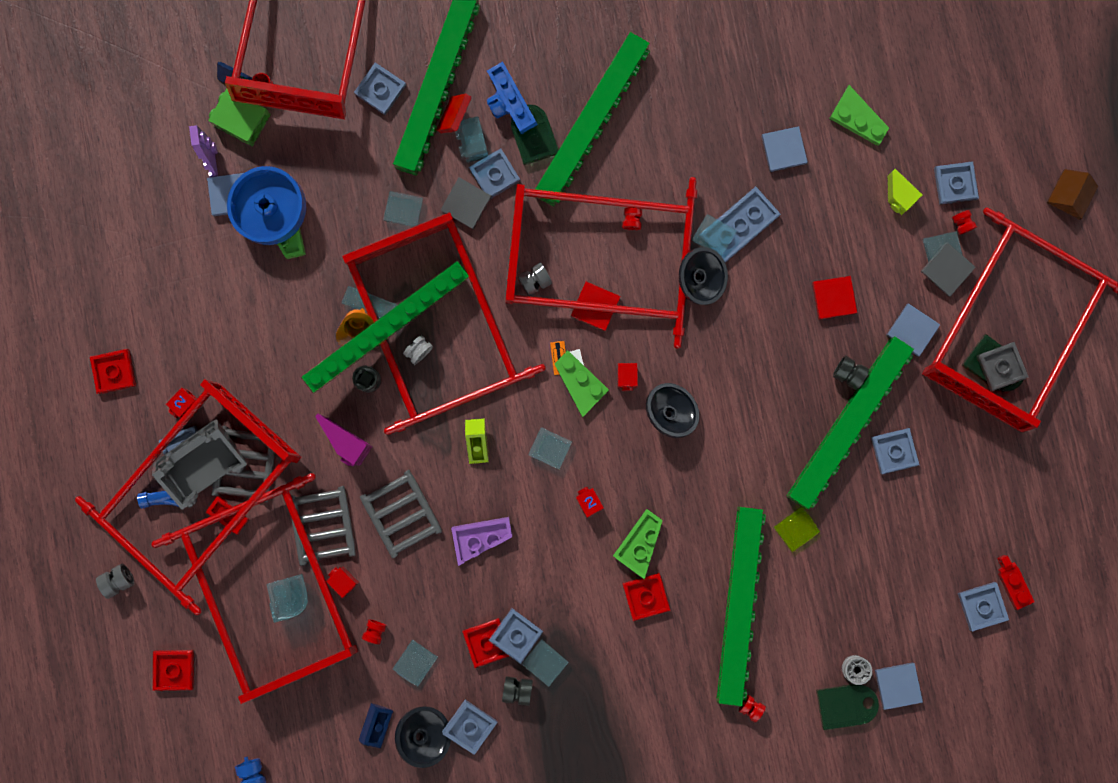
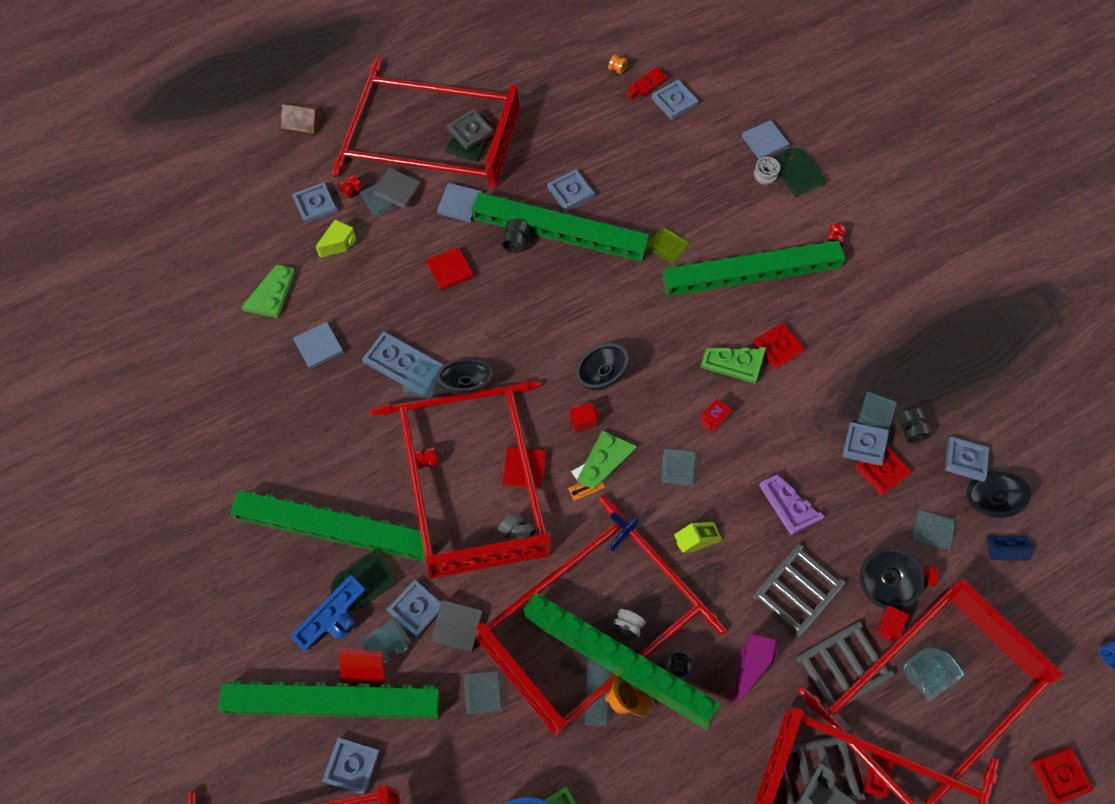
camera: 110 degrees left, 20 degrees down
none -> orange wheel [608,54,627,75]
none -> clear blue piece [608,512,640,551]
none -> black dish [860,547,925,610]

